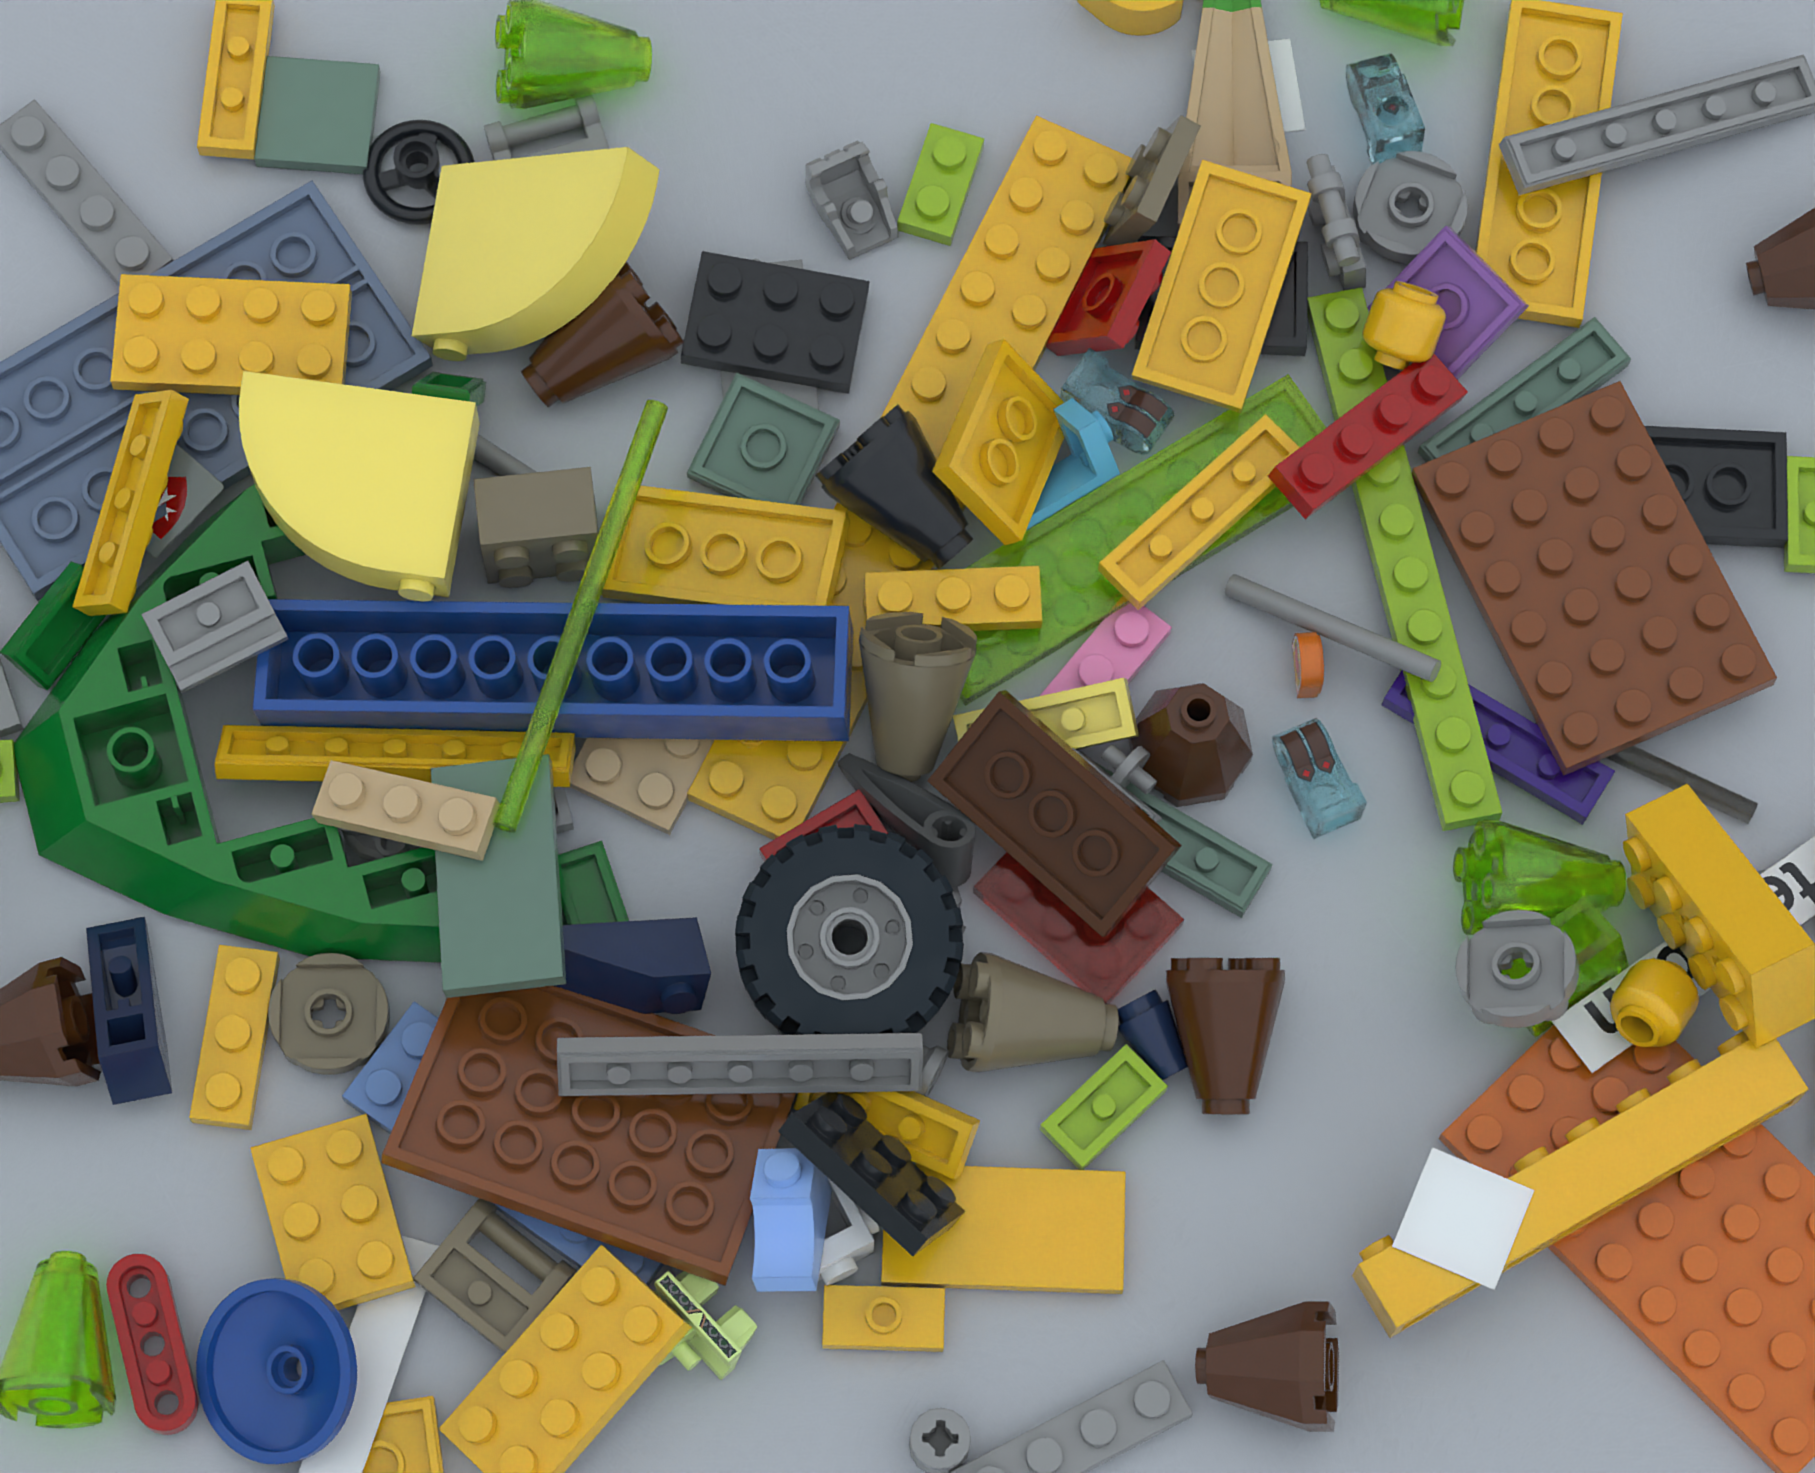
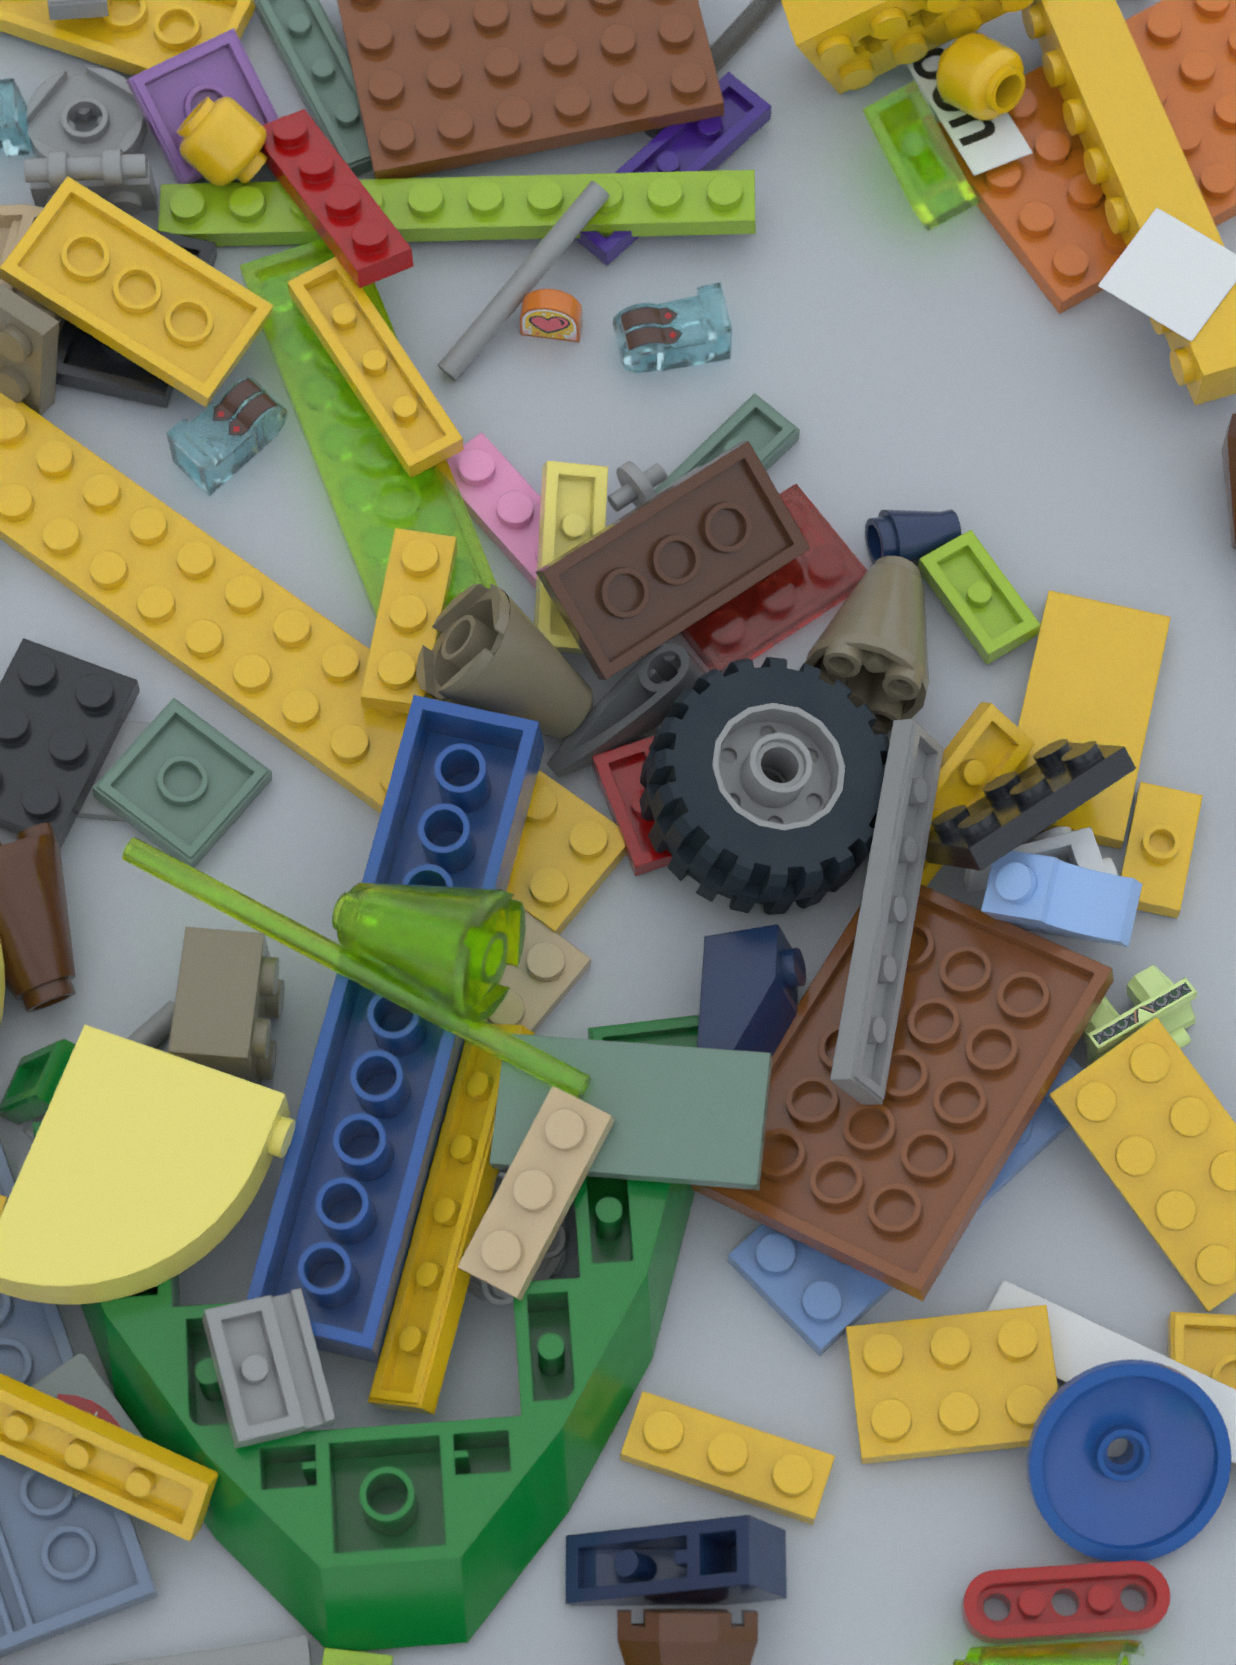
camera: 75 degrees left, 5 degrees down
green tile [0,561,106,691] -> none
dark tan plate [268,953,390,1075] -> none
dark tan plate [413,1198,577,1354] -> none
yellow plate [598,483,850,606] -> none
black cone [815,404,973,569] -> none
yellow plate [932,339,1065,546] -> none
medium azure bracket [1026,398,1120,530] -> none
red plate [1046,239,1171,356] -> none
reddish brown cone [1128,683,1253,807] -> none
reddish brown cone [1166,958,1285,1115] -> none
clear neon green cone [1453,819,1626,935] -> none
light grey plate [1455,910,1579,1028] -> none
none -> clear neon green cone [332,883,526,1023]

